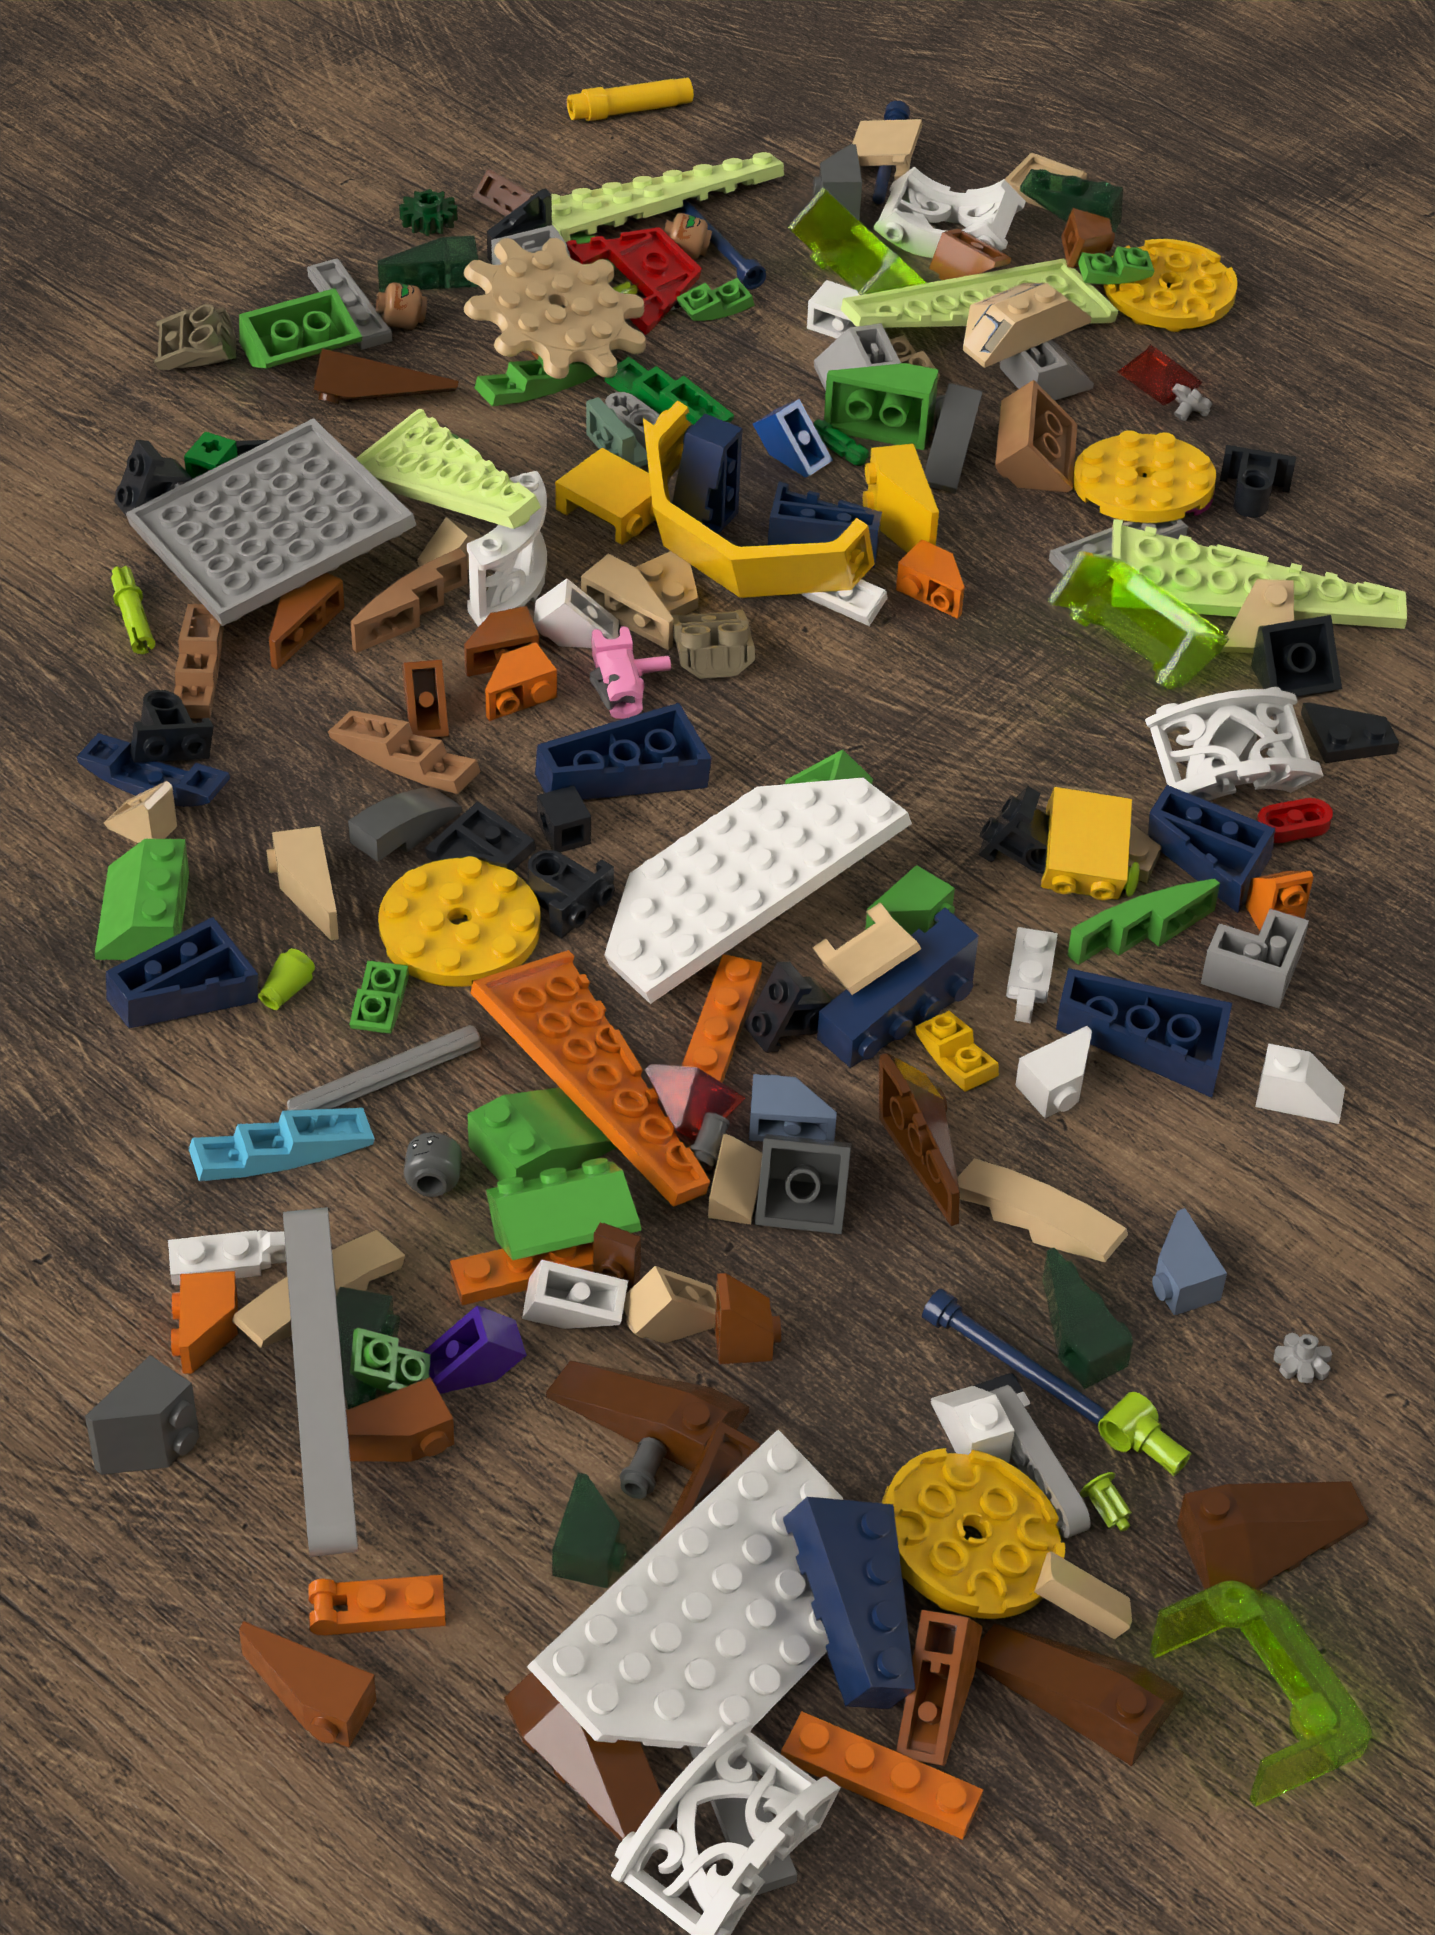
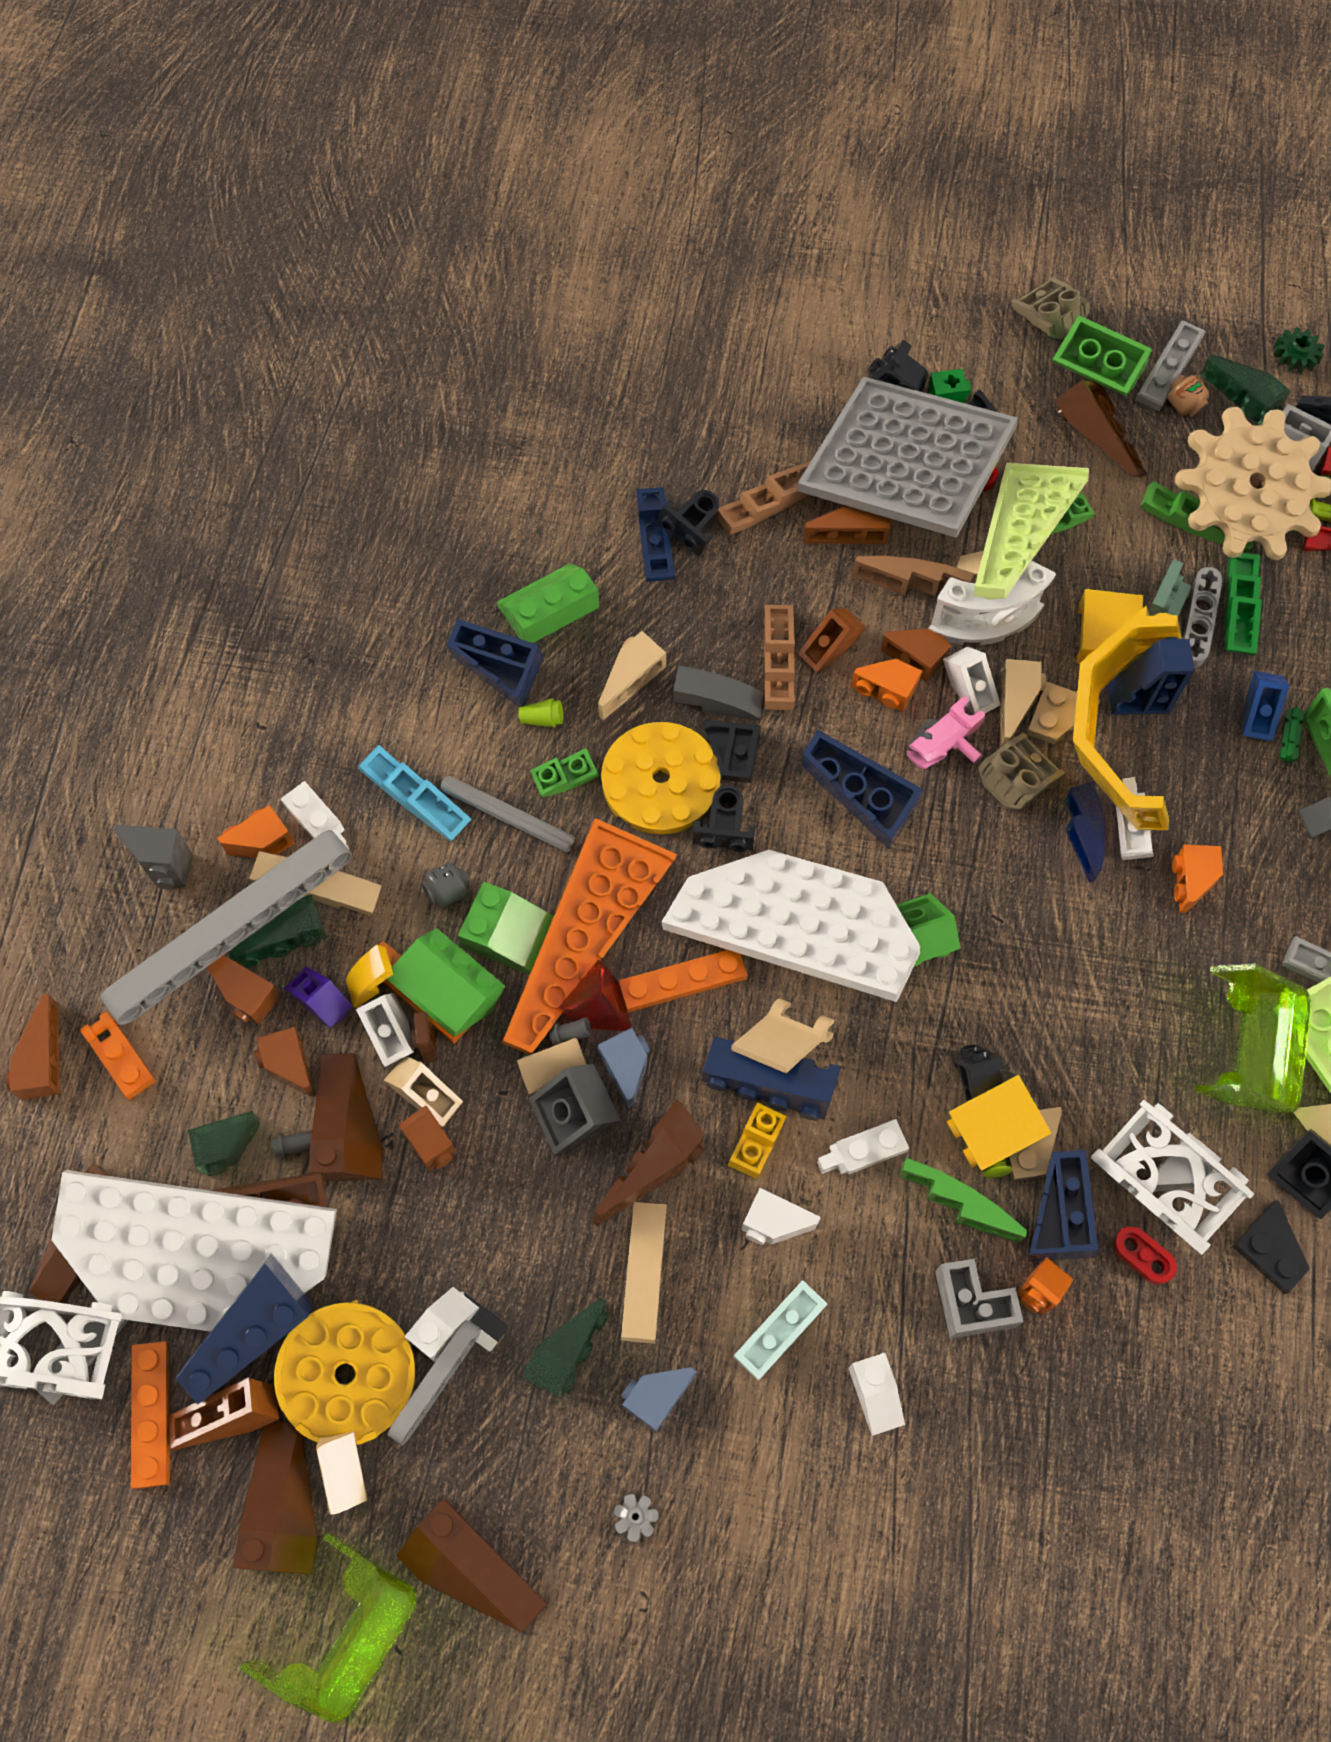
camera: 60 degrees right, 20 degrees up
tan slope [104,781,177,843] -> none
lime axle [111,566,155,654] -> none
bright green slope [350,1328,430,1393] -> none
black brick [537,785,591,853] -> none
black pin [744,962,833,1053] -> none
dark blue wedge [768,481,882,568] -> none
yellow slope [863,444,939,553] -> none
bright green slope [865,865,955,935] -> none
dark blue piece [922,1288,1108,1426] -> none
dark blue wedge [1056,968,1232,1098] -> none
lime piece [1079,1472,1132,1532] -> none
lime pin [1098,1392,1191,1476] -> none
none -> dark orange slope [254,1027,316,1096]
none -> yellow slope [346,945,393,1008]
none -> light aqua plate [733,1280,827,1381]
none -> clear blue slope [1064,781,1106,883]

